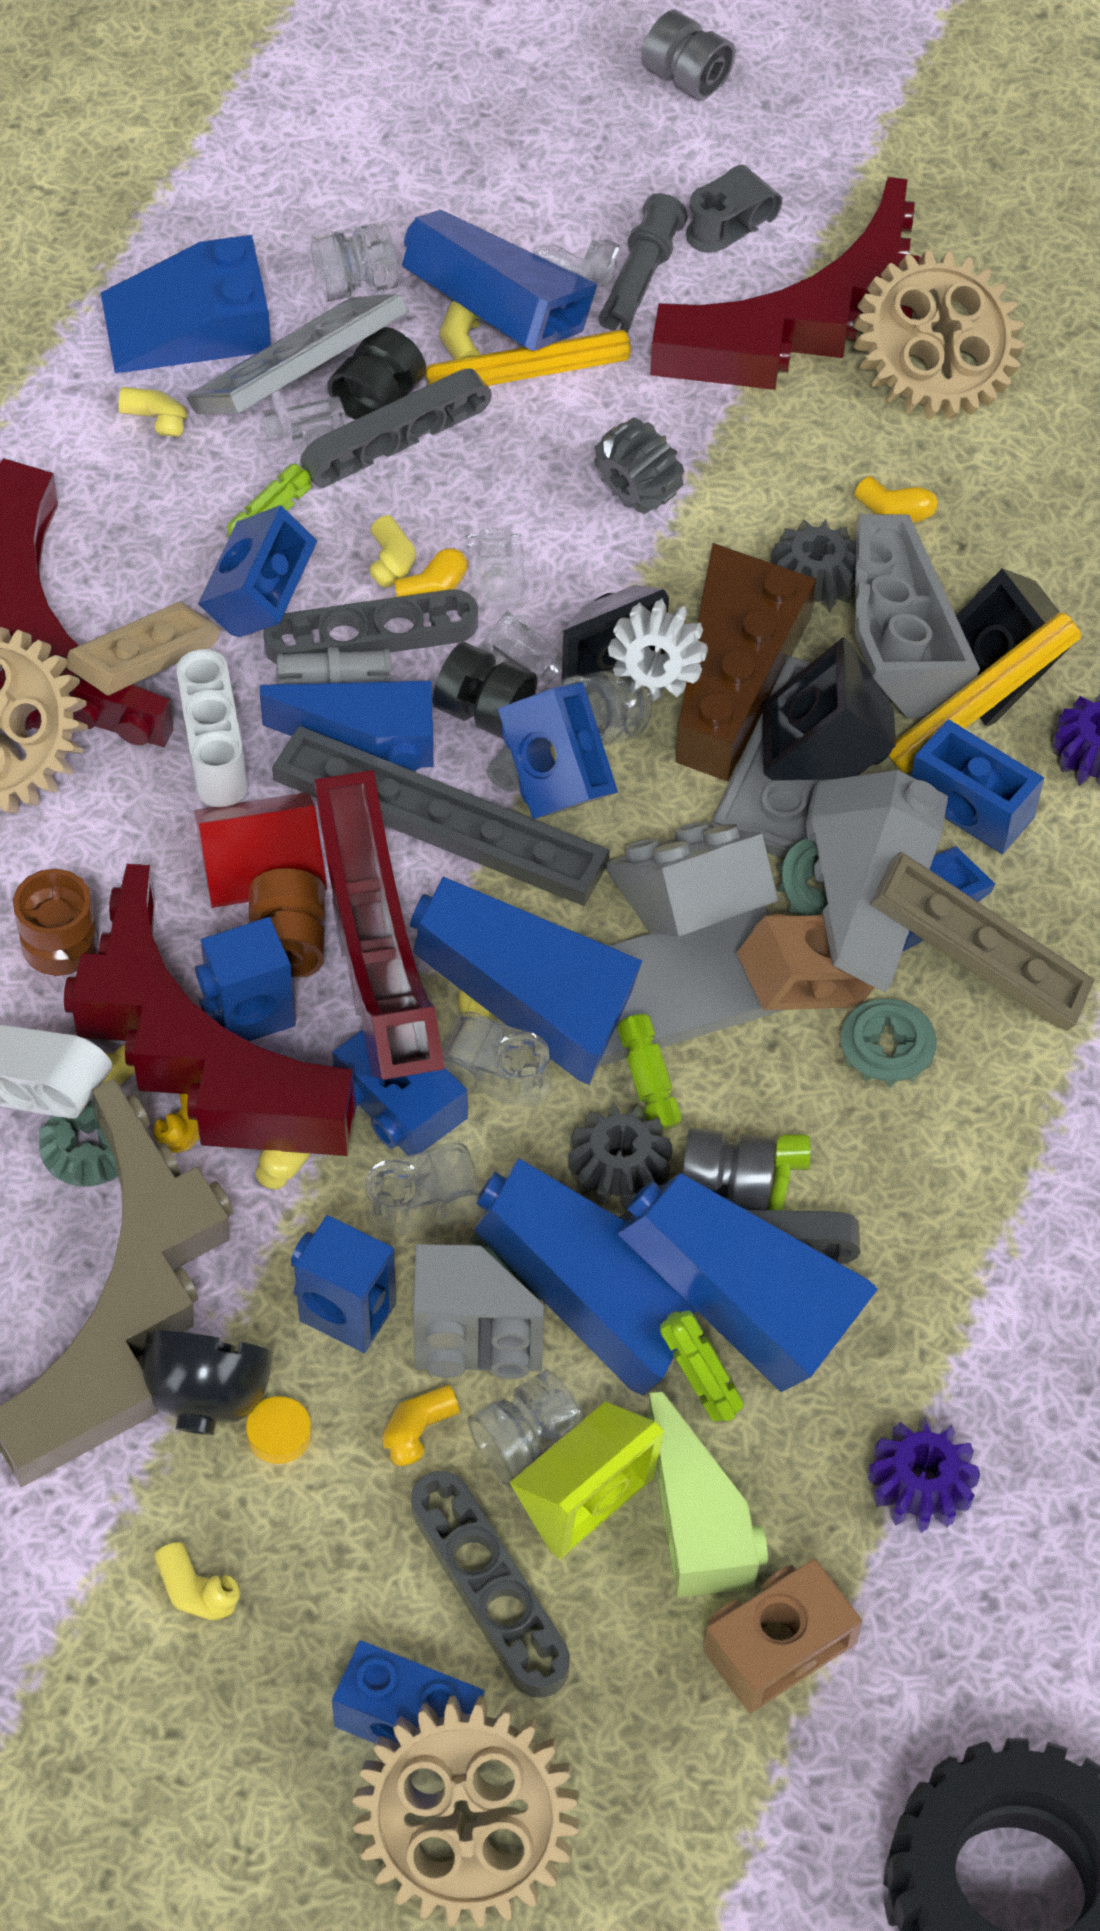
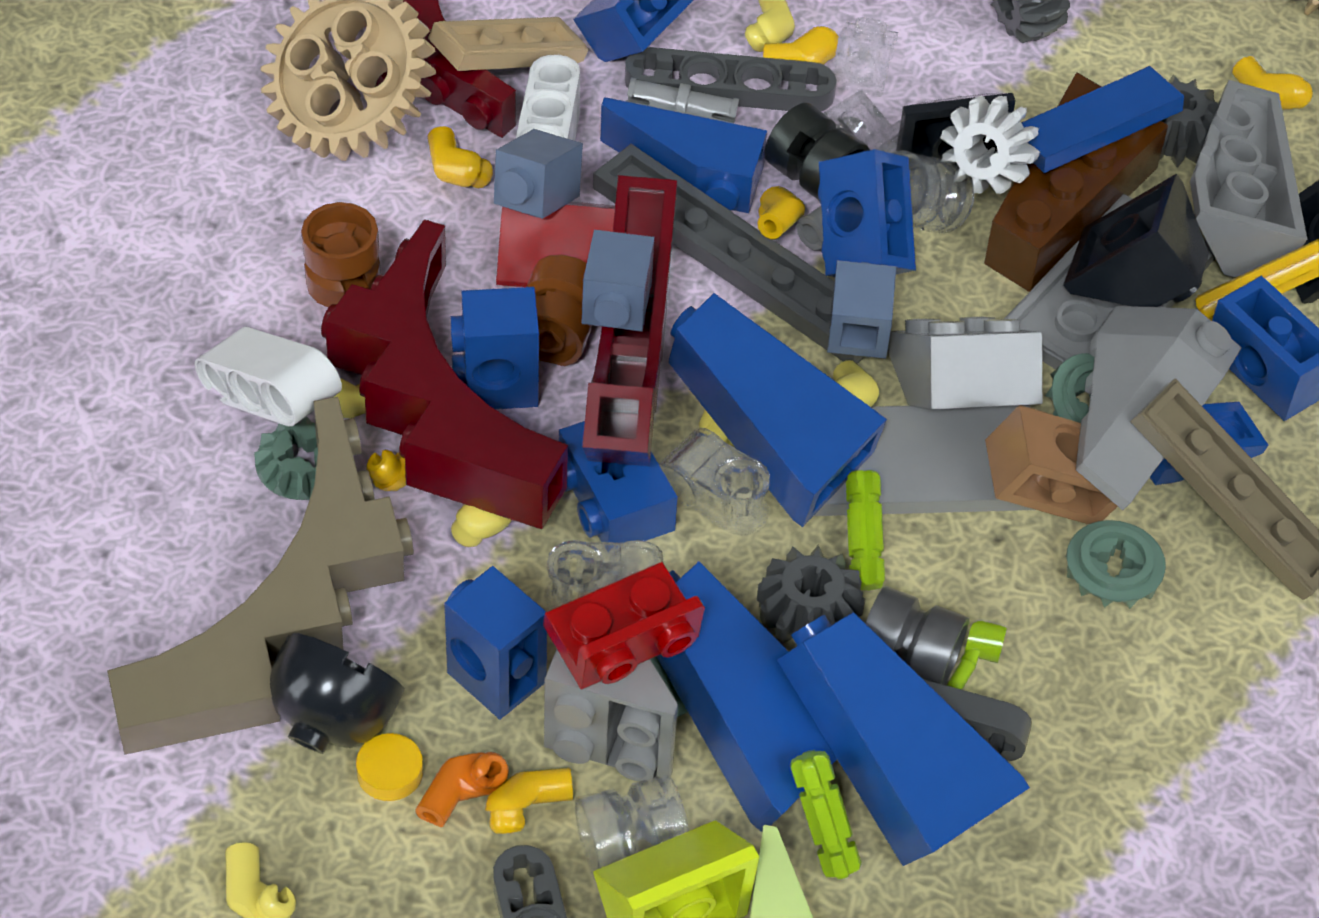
camera: 15 degrees right, 5 degrees down
none -> orange arm [415,752,509,827]
none -> yellow arm [427,126,493,189]
none -> sand blue brick [494,129,583,219]
none -> red bracket [543,562,705,690]
none -> sand blue brick [582,230,655,331]
none -> yellow arm [757,186,805,239]
none -> sand blue brick [827,260,896,359]
none -> light yellow arm [833,360,879,407]
none -> blue tile [1021,66,1184,173]

